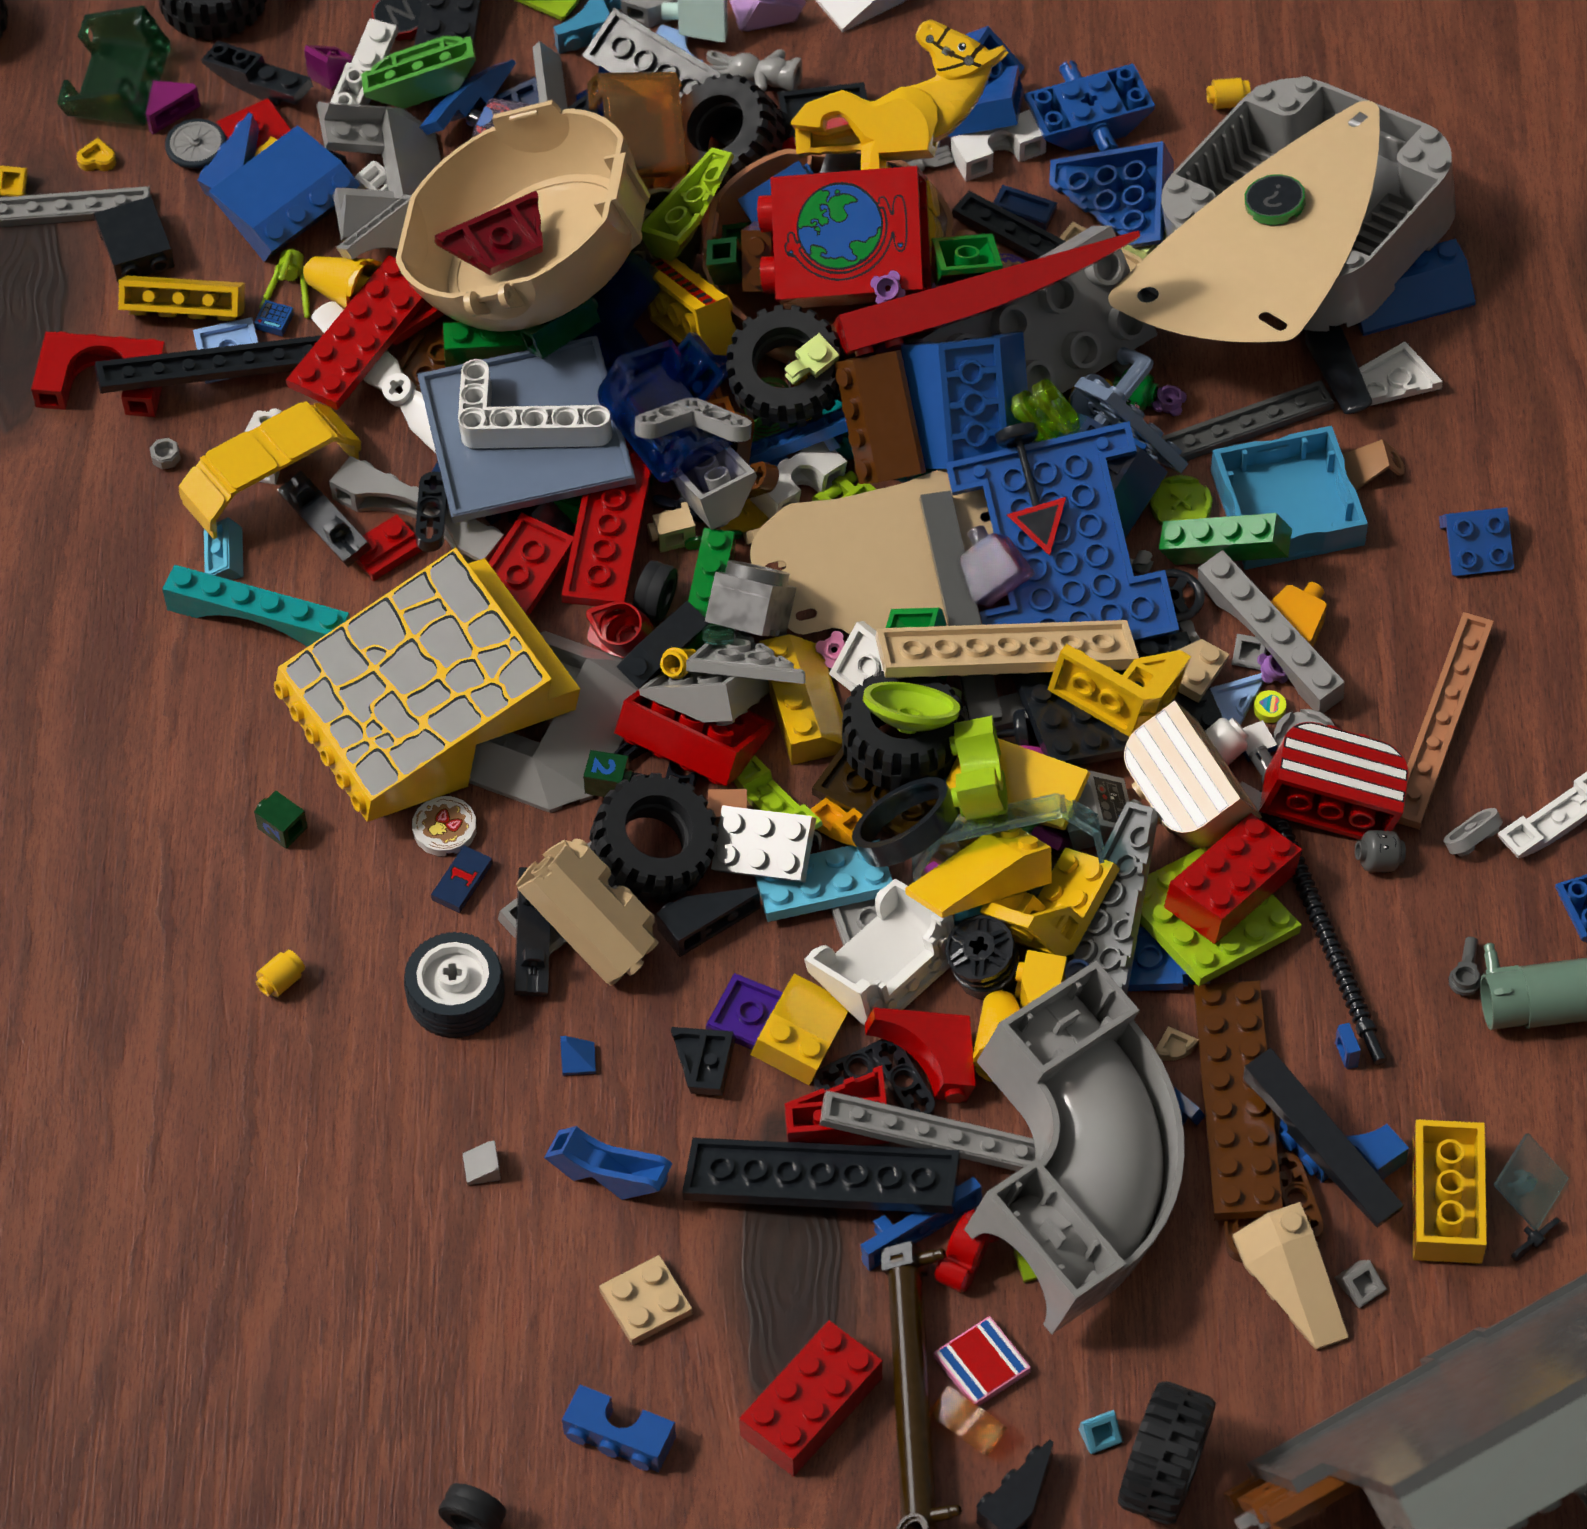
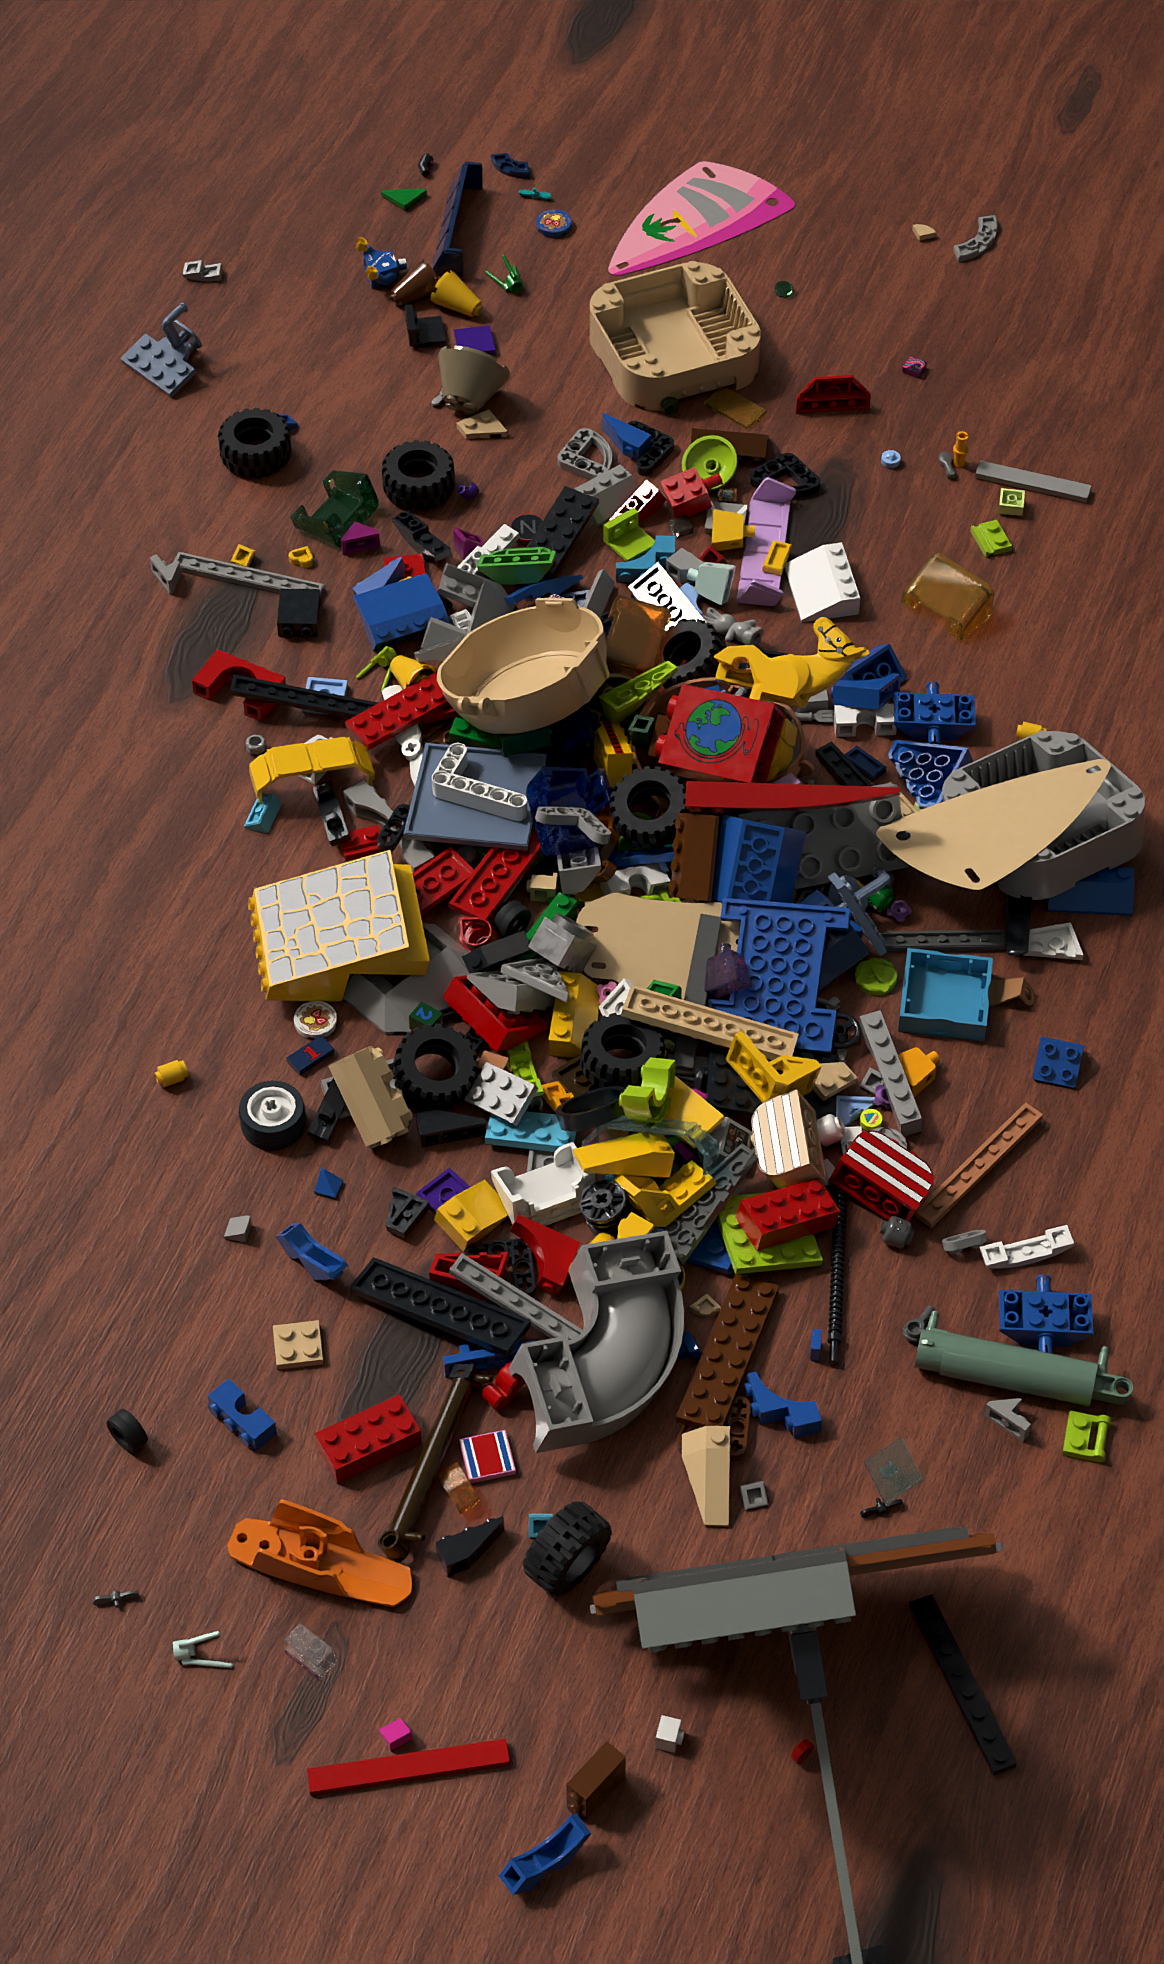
camera: 20 degrees right, 5 degrees down
yellow brick [118,276,245,321] -> none
teal arch [162,564,350,647] -> none
light grey wheel [165,119,227,168] -> none
blue tile [254,300,294,337] -> none
dark green brick [254,790,308,849] -> none
dark red wing [434,191,543,275] -> none
yellow cone [660,647,696,679] -> none
clear green tile [702,625,734,645] -> none
yellowish green plate [784,333,839,385] -> none
lime dish [863,682,960,734] -> none
medium lavender plate [870,271,906,304] -> none
green slope [931,234,1003,286] -> none
black piece [995,422,1067,556] -> none
clear neon green brick [1011,378,1079,442] -> none
green brick [1159,513,1292,565] -> none
black slope [1243,1048,1404,1228] -> none
black tile [1244,174,1306,225] -> none
yellow brick [1412,1119,1486,1264] -> none

